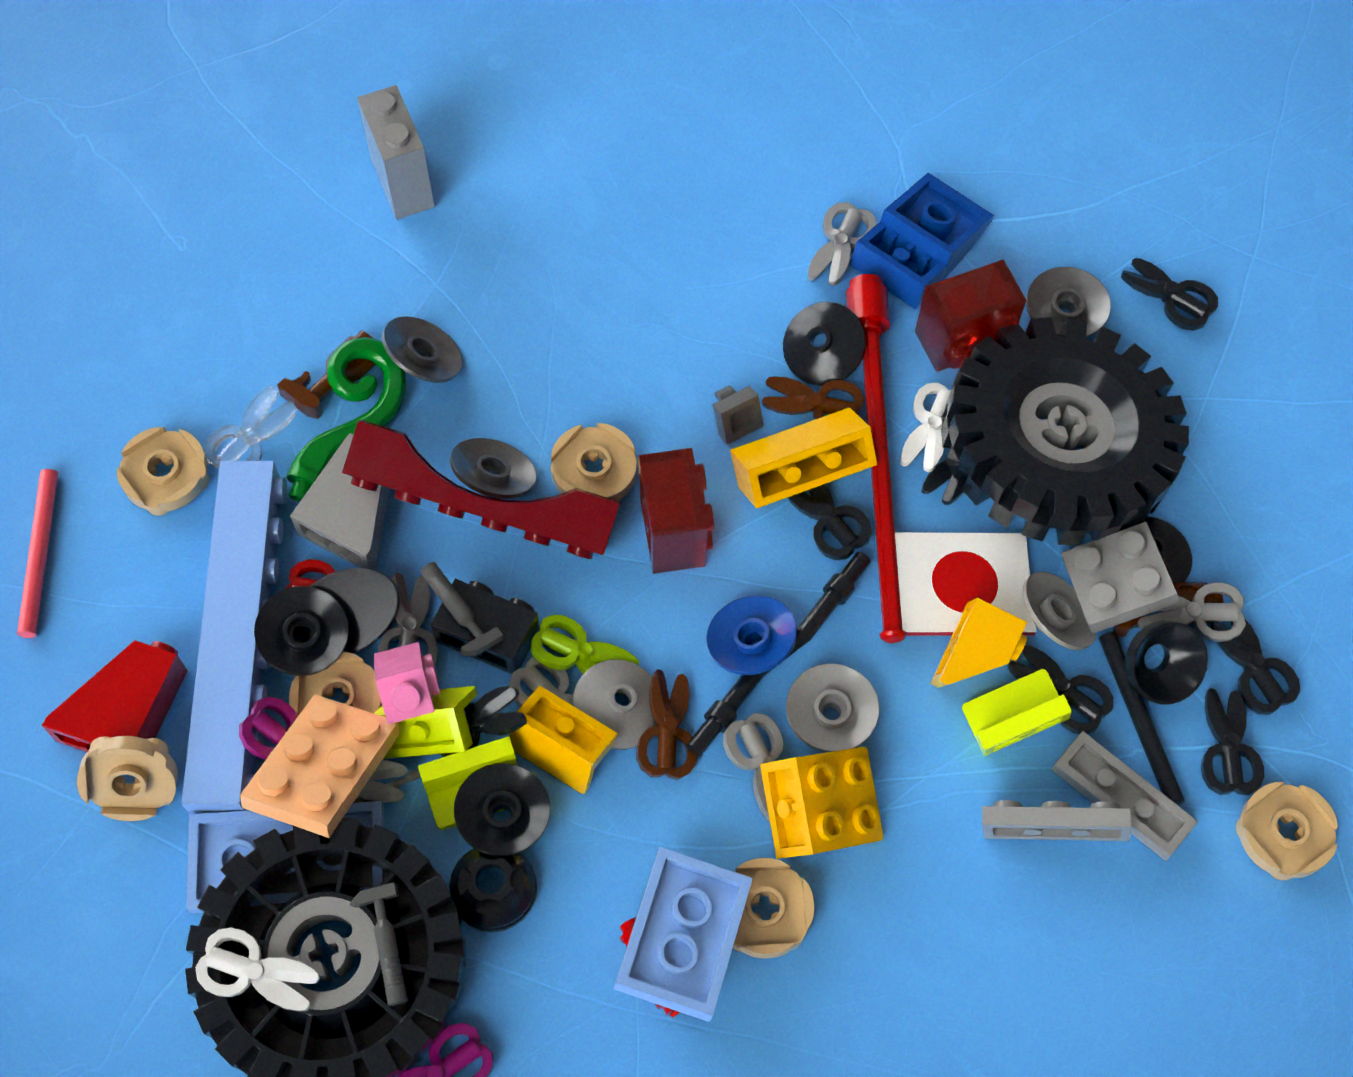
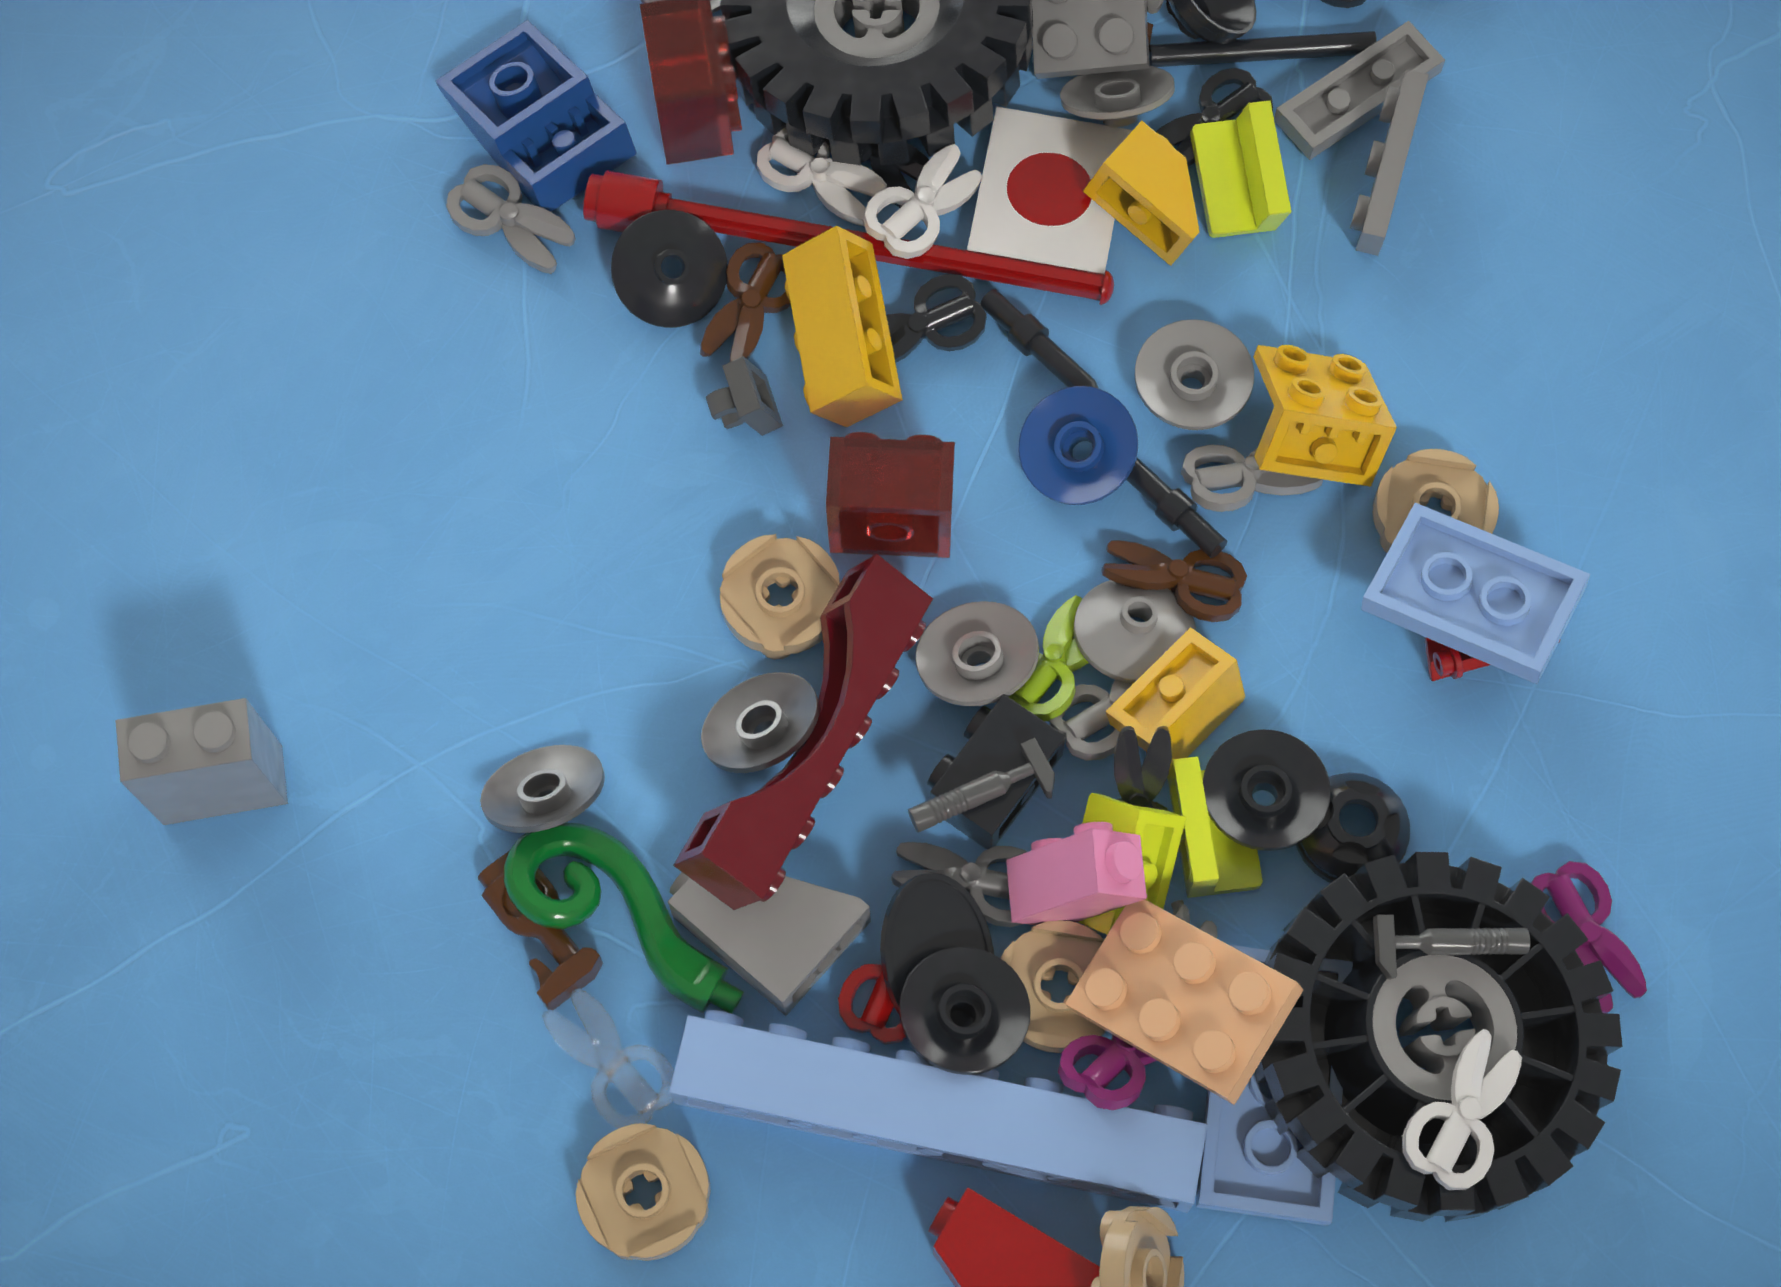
camera: 75 degrees left, 5 degrees up
none -> white piece [863,144,982,259]
none -> light grey dish [915,601,1039,706]

